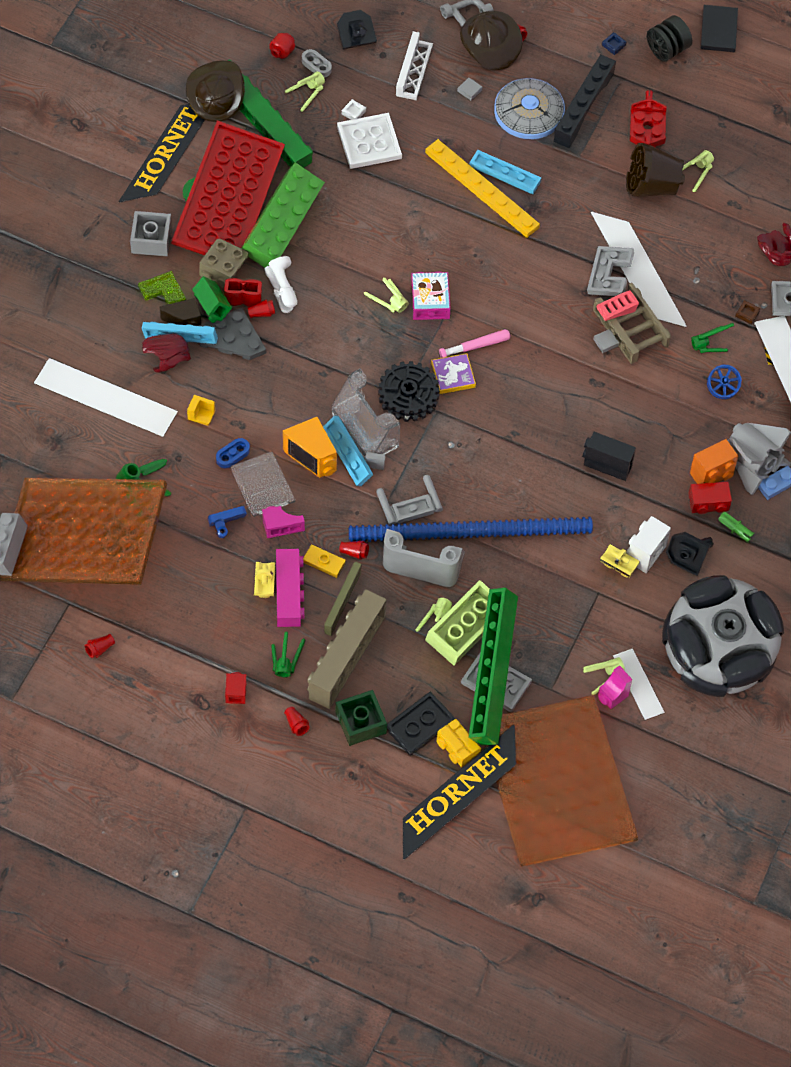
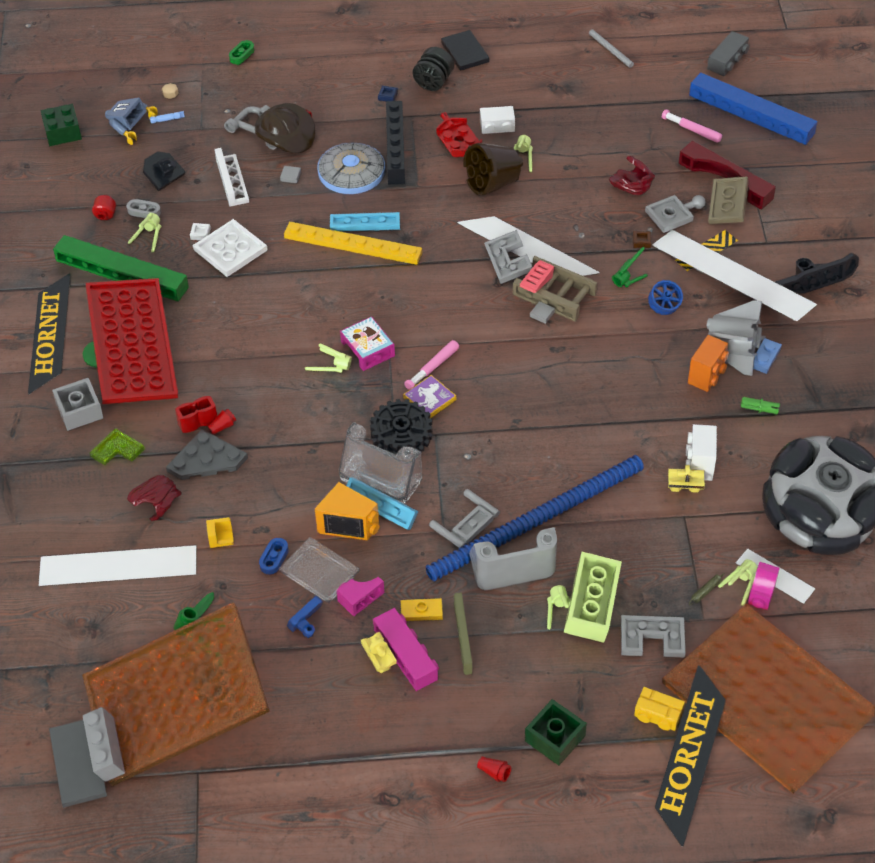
camera: 25 degrees left, 10 degrees down
red cone [84,634,115,658] -> none
medium azure plate [142,322,218,344] -> none
dark brown slope [159,298,201,326] -> none
dark brown piece [186,60,245,122] -> none
green brick [192,276,232,323] -> none
dark tan bracket [199,239,248,288] -> none
red brick [225,672,247,704] -> none
bright green brick [241,162,325,268] -> none
white piece [265,256,297,313] -> none
green plant [271,631,305,677] -> none
dark tan brick [307,589,387,709] -> none
red cone [339,541,369,560] -> none
light grey tile [365,452,385,470] -> none
black tile [387,691,456,756] -> none
green brick [468,588,518,746] -> none
black brick [582,432,636,481] -> none
black piece [666,532,714,576] -> none
red brick [689,482,732,514] -> none
none -> white brick [480,106,515,134]
none -> olive piece [689,573,725,605]

